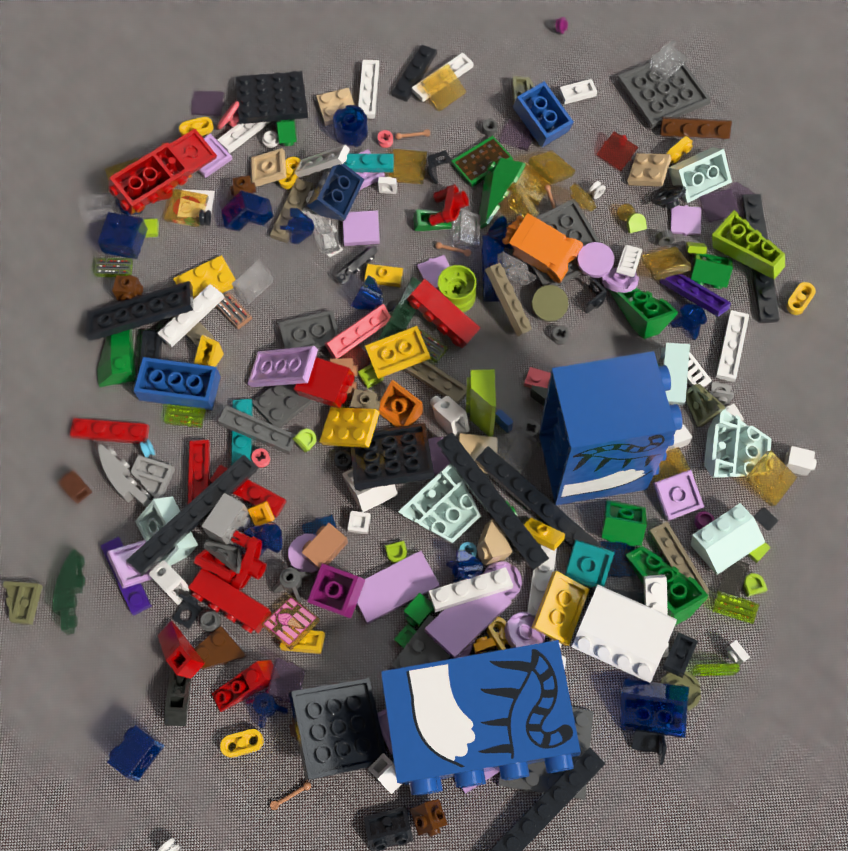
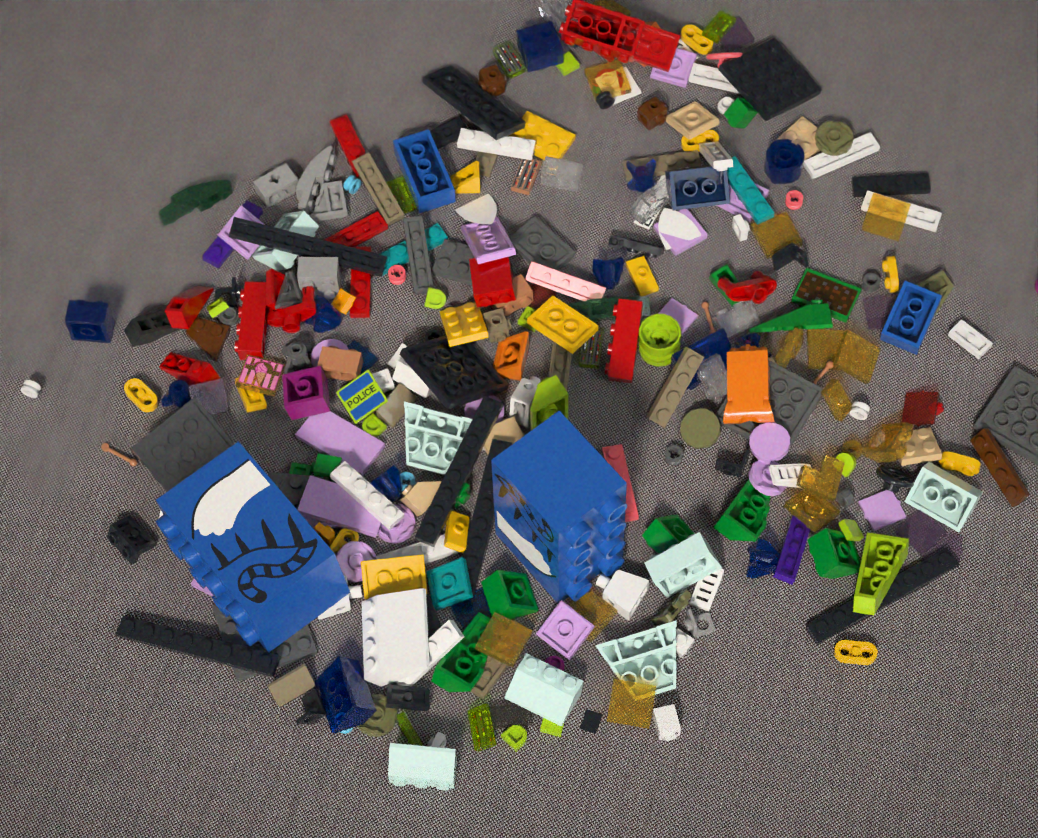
camera: 60 degrees right, 5 degrees down
olive wing [3,581,43,625] -> none
copper brick [58,470,93,505] -> none
green wedge [97,329,137,387] -> none
white torso [149,560,192,605] -> none
clear blue brick [221,190,274,232] -> none
nougat hinge [395,129,430,140] -> none
reddish brown brick [410,799,448,837] -> none
white plate [716,310,749,382] -> none
none -> lime tile [206,297,229,318]
none -> light grey brick [253,163,298,208]
none -> dark tan slope [267,664,315,707]
none -> piece [336,369,388,424]
none -> dark tan plate [352,152,405,226]
none -> dark tan slope [376,383,417,428]
none -> white plate [388,343,408,369]
none -> light aqua slope [388,743,457,790]
none -> white sticker [455,194,497,224]
none -> clear yellow plate [475,612,533,668]
none -> white sticker [658,208,701,250]
none -> clear neon green tile [702,10,736,44]
none -> clear yellow plate [796,455,844,501]
none -> olive tile [815,121,853,156]
none -> clear yellow slope [862,422,914,462]
none -> yellow plate [882,256,899,293]

